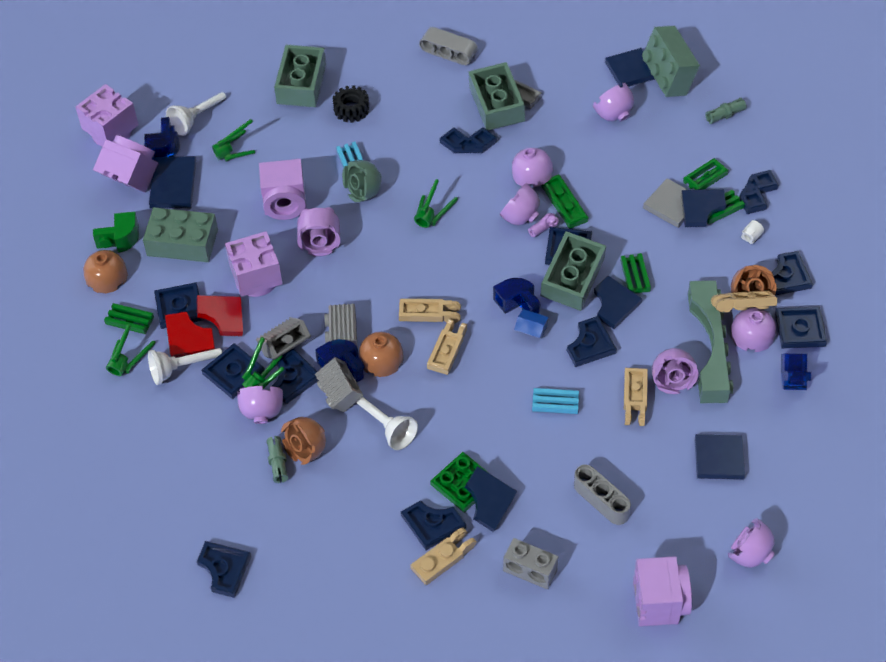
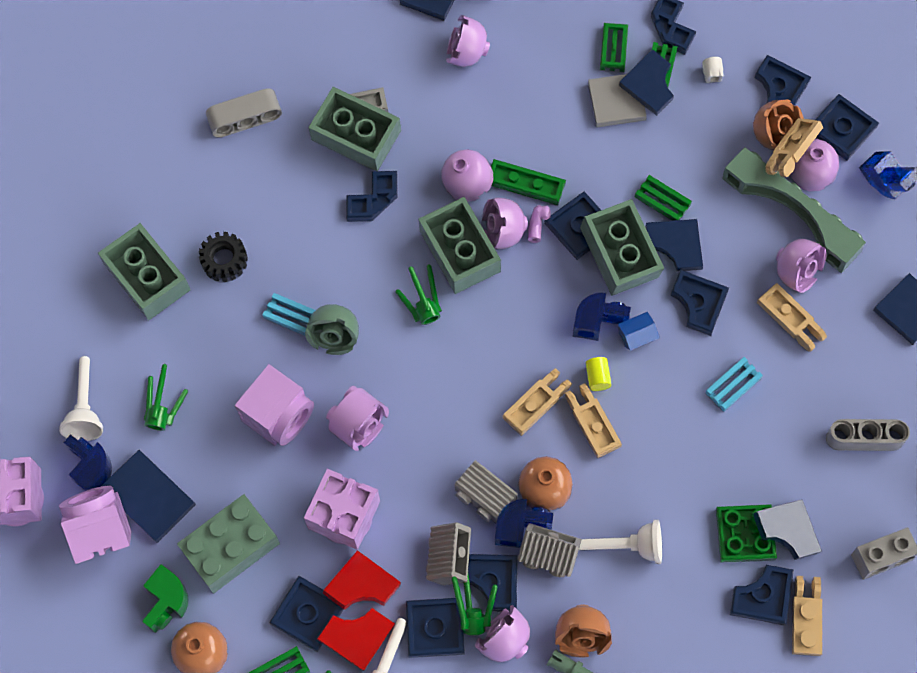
camera: 45 degrees left, 15 degrees up
none -> sand green brick [418,197,501,294]
none -> neon yellow piece [585,357,612,391]

